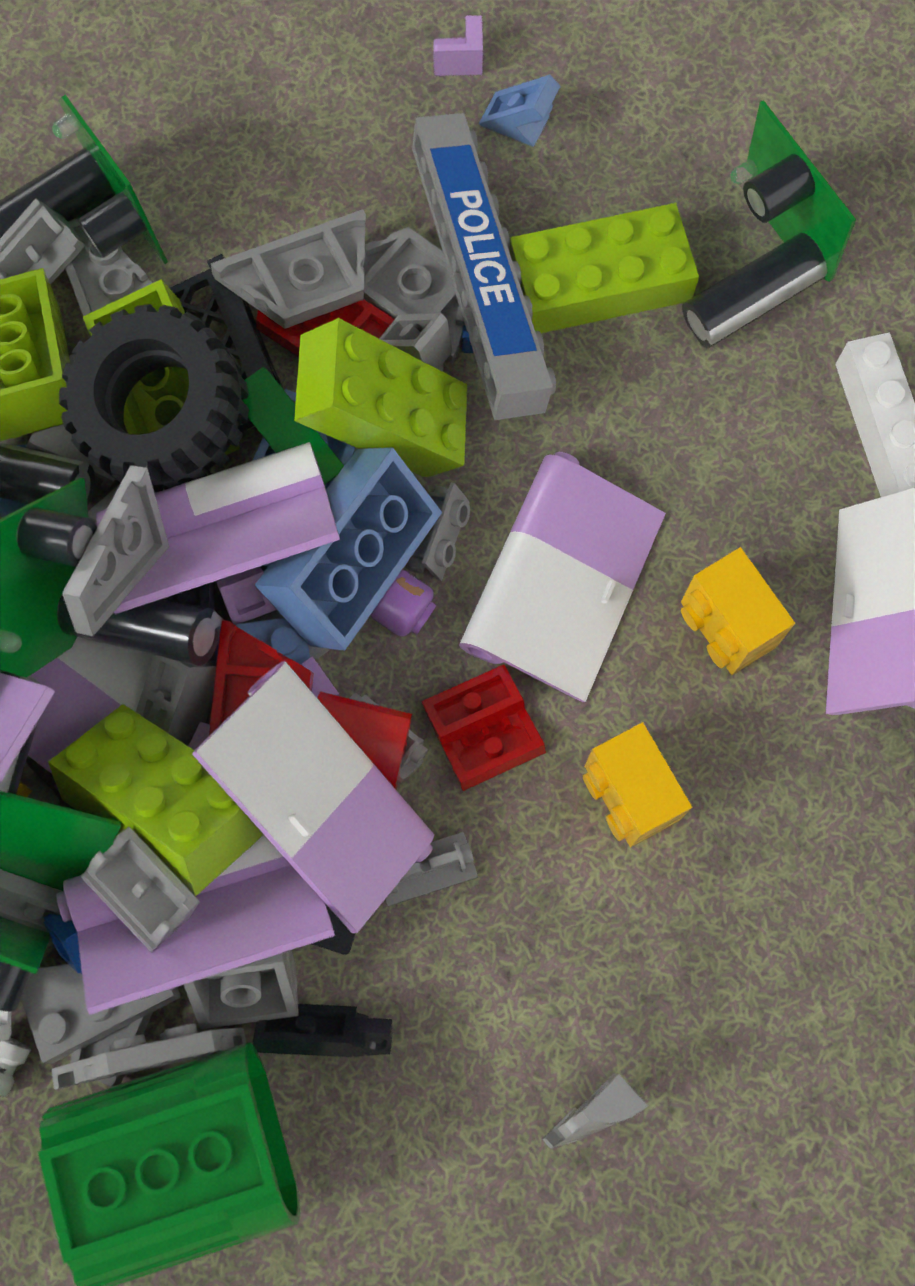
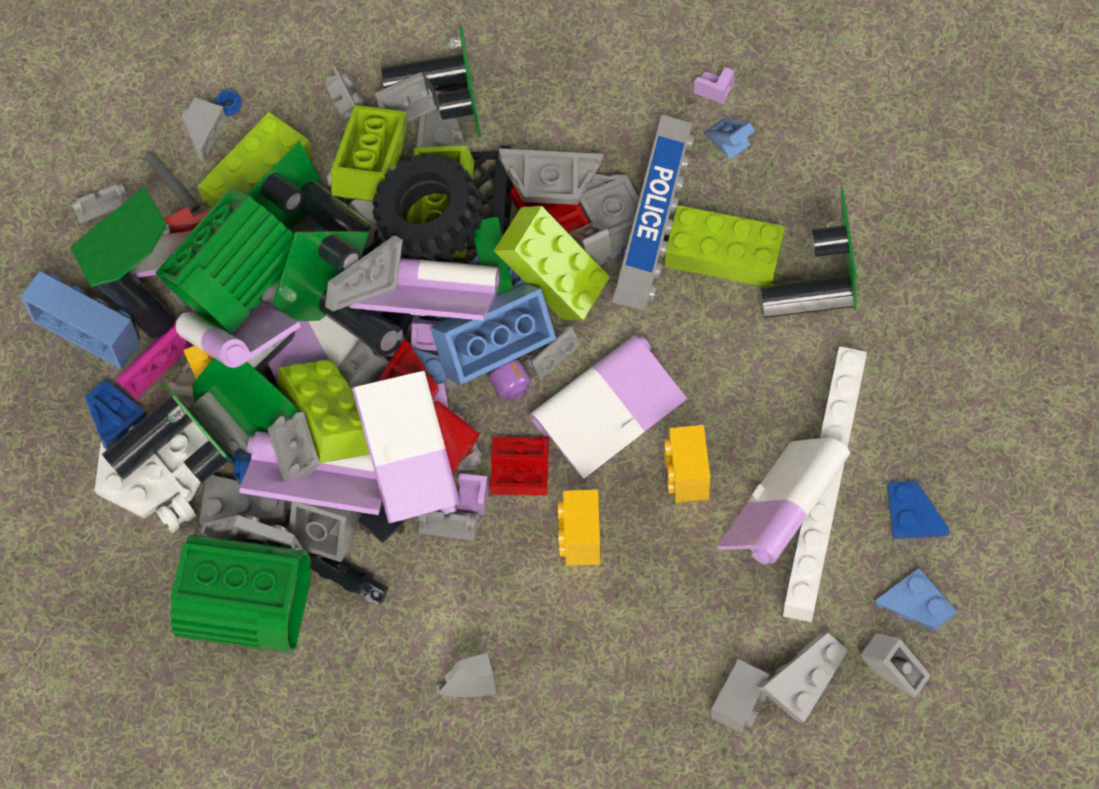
camera: 30 degrees right, 10 degrees down
none -> lavender panel [456,474,489,515]

